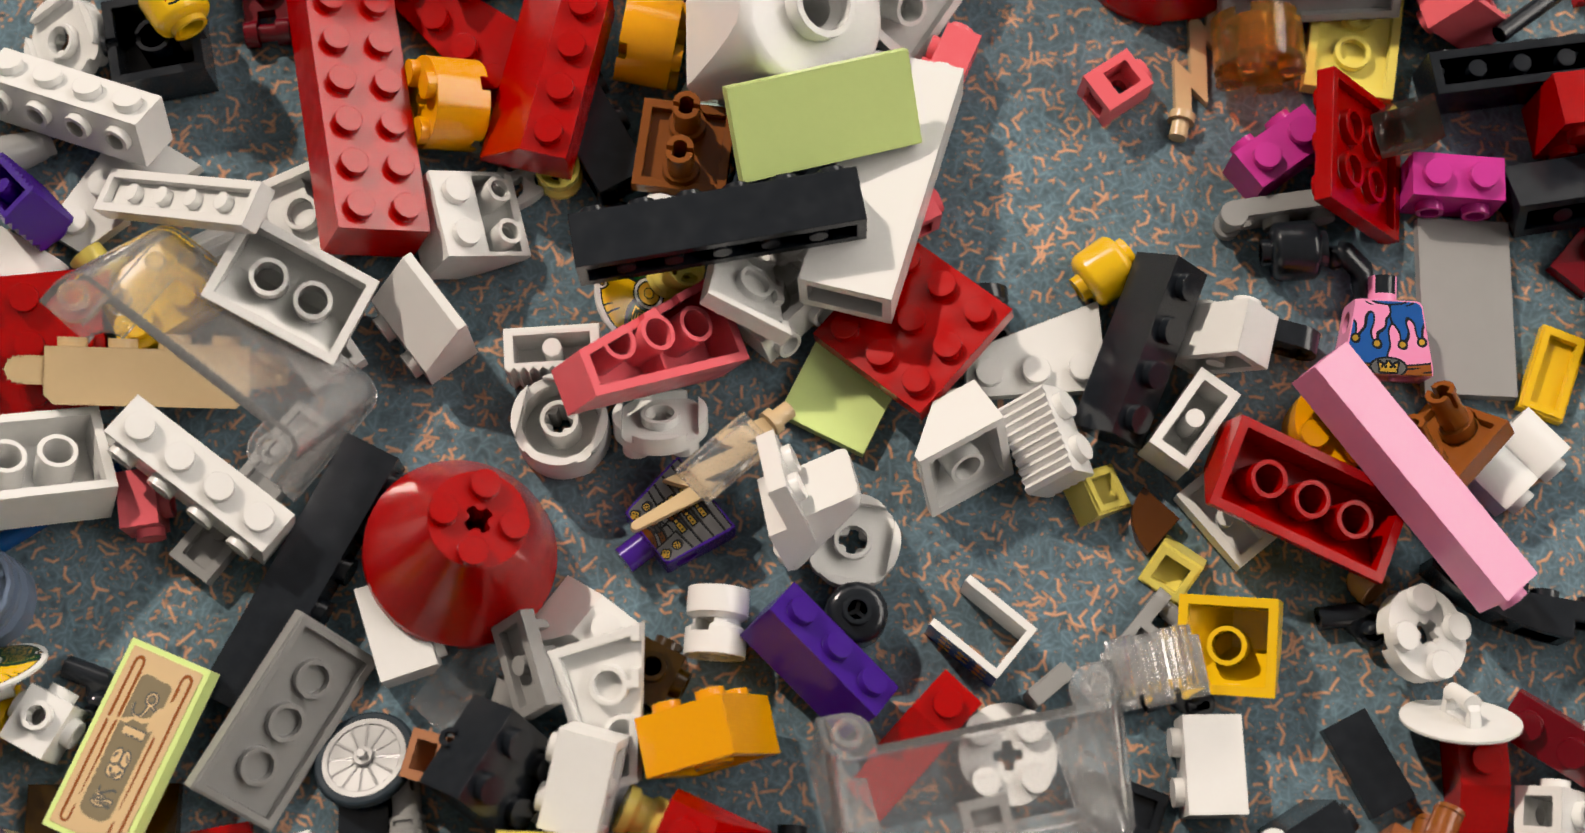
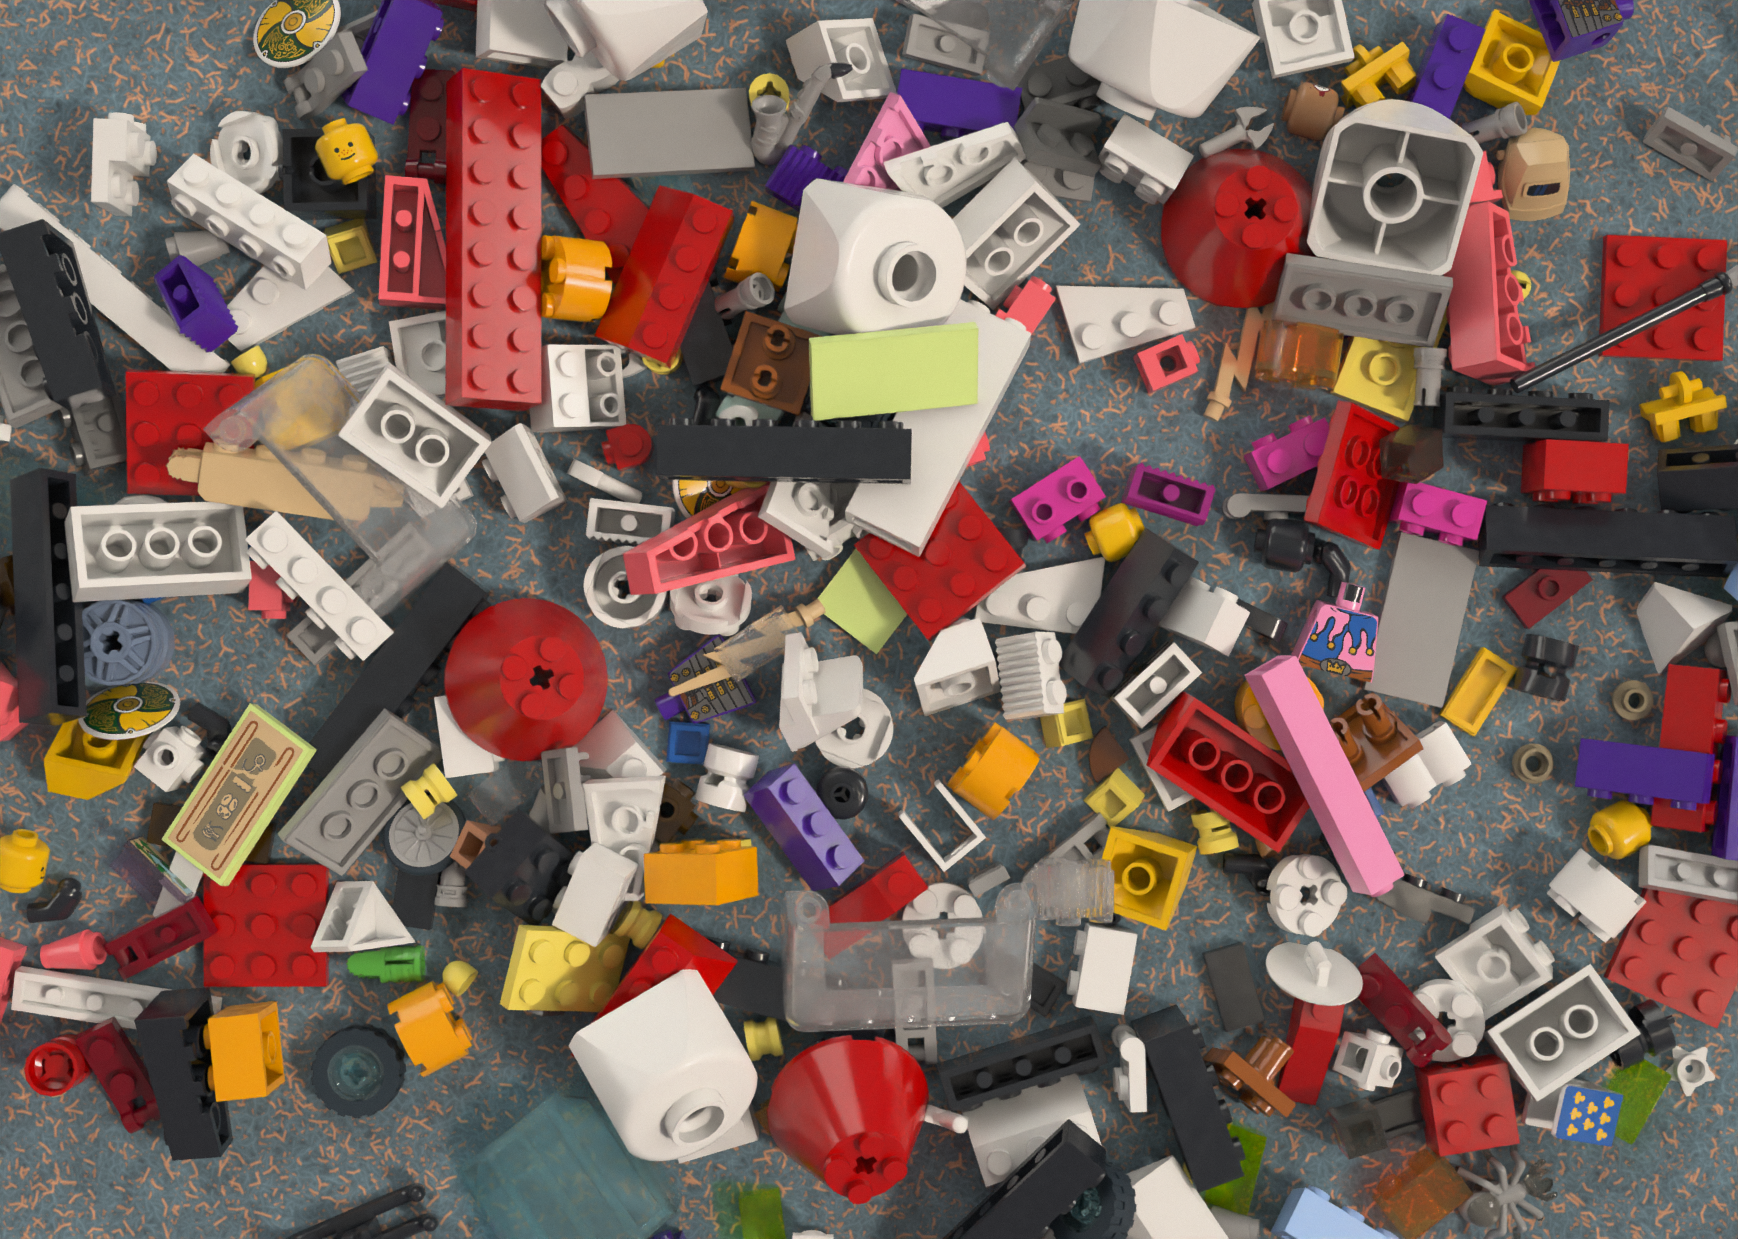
camera: 15 degrees right, 15 degrees up
white plate [93,168,275,235] -> none
none -> light yellow slope [324,219,377,274]
none -> coral wedge [378,175,446,310]
none -> light yellow wheel [400,763,458,820]
none -> white bar [567,459,642,504]
none -> red plate [601,424,654,472]
none -> blue tile [666,721,710,765]
none -> light grey pin [715,273,775,320]
none -> light orange brick [947,722,1040,820]
none -> dark pink brick [1008,456,1106,544]
none -> white wing [1055,286,1195,364]
none -> magenta brick [1121,462,1216,527]
none -> light yellow wheel [1191,808,1239,855]
none -> light grey pin [1413,347,1447,407]

